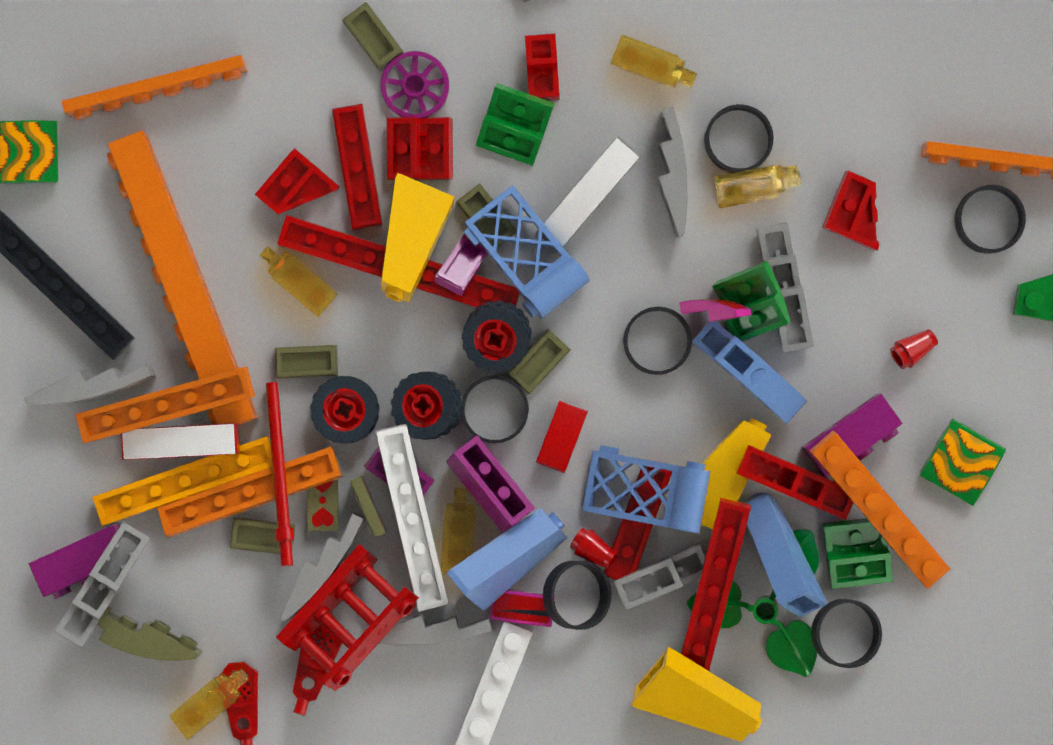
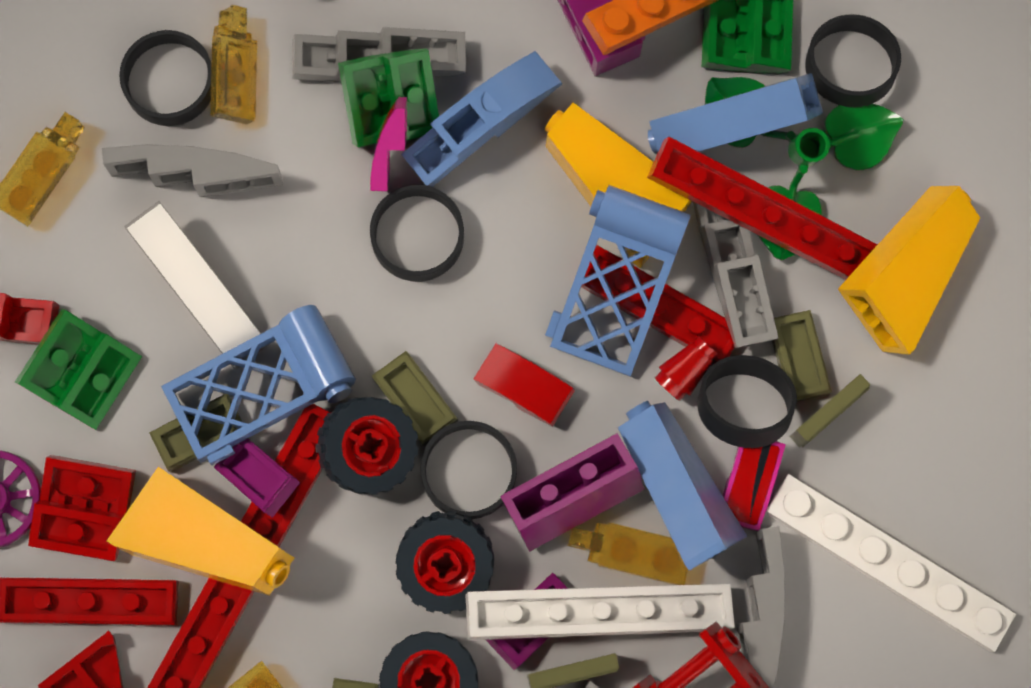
camera: 90 degrees left, 10 degrees down
red slope [736,445,853,520] -> none
none -> olive tile [772,310,832,402]
none -> olive tile [789,374,870,448]

